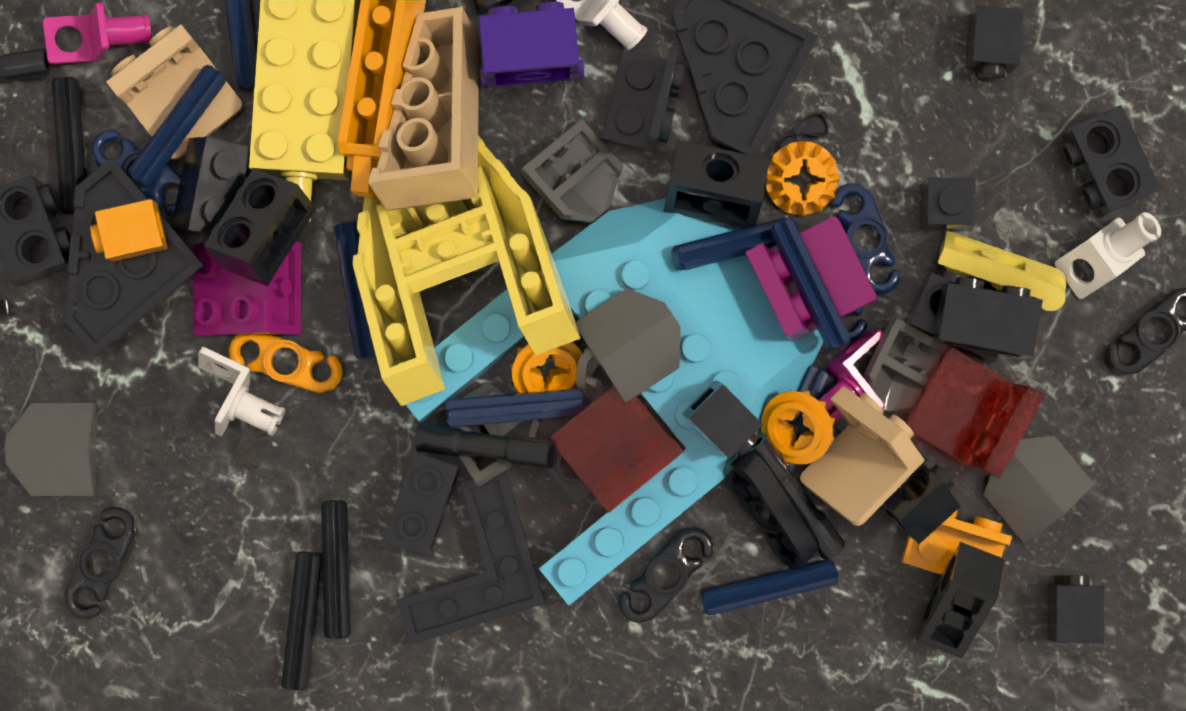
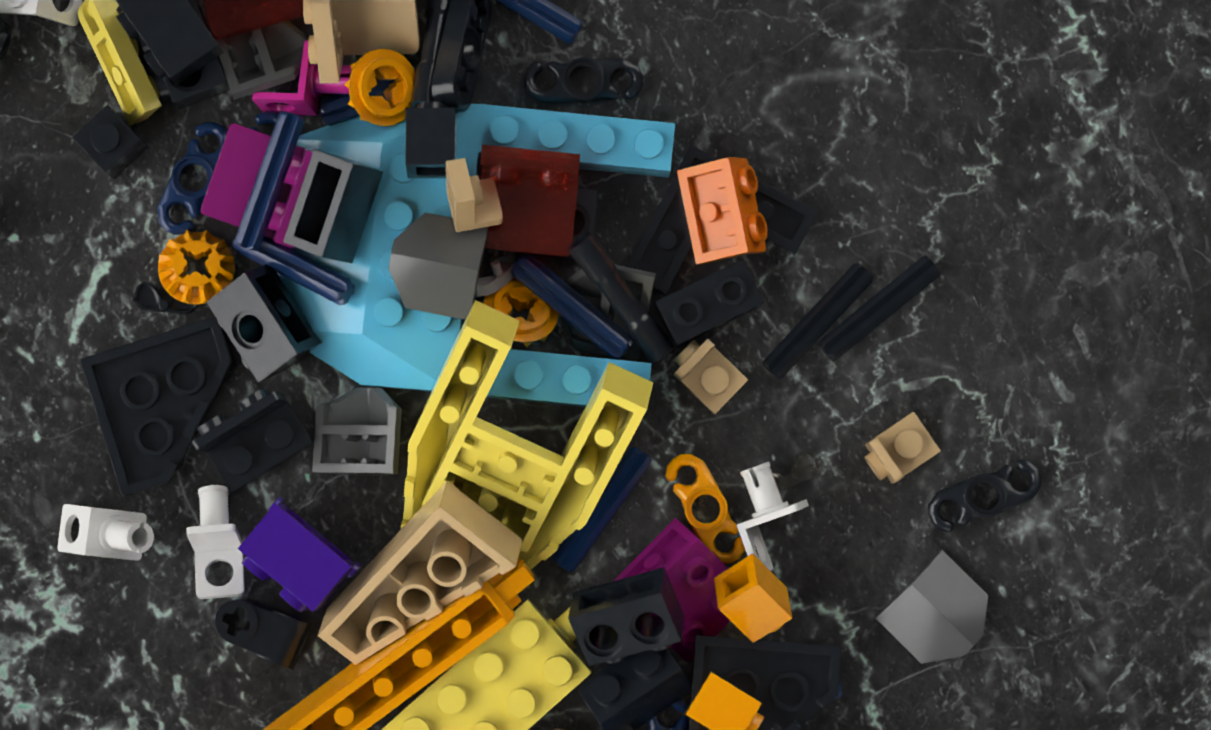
camera: 135 degrees left, 0 degrees up
none -> black piece [283,149,383,263]
none -> tan bracket [446,158,503,232]
none -> tan bracket [674,339,748,415]
none -> orange bracket [677,157,768,265]
none -> light orange brick [714,553,792,643]
none -> tan bracket [864,412,941,484]

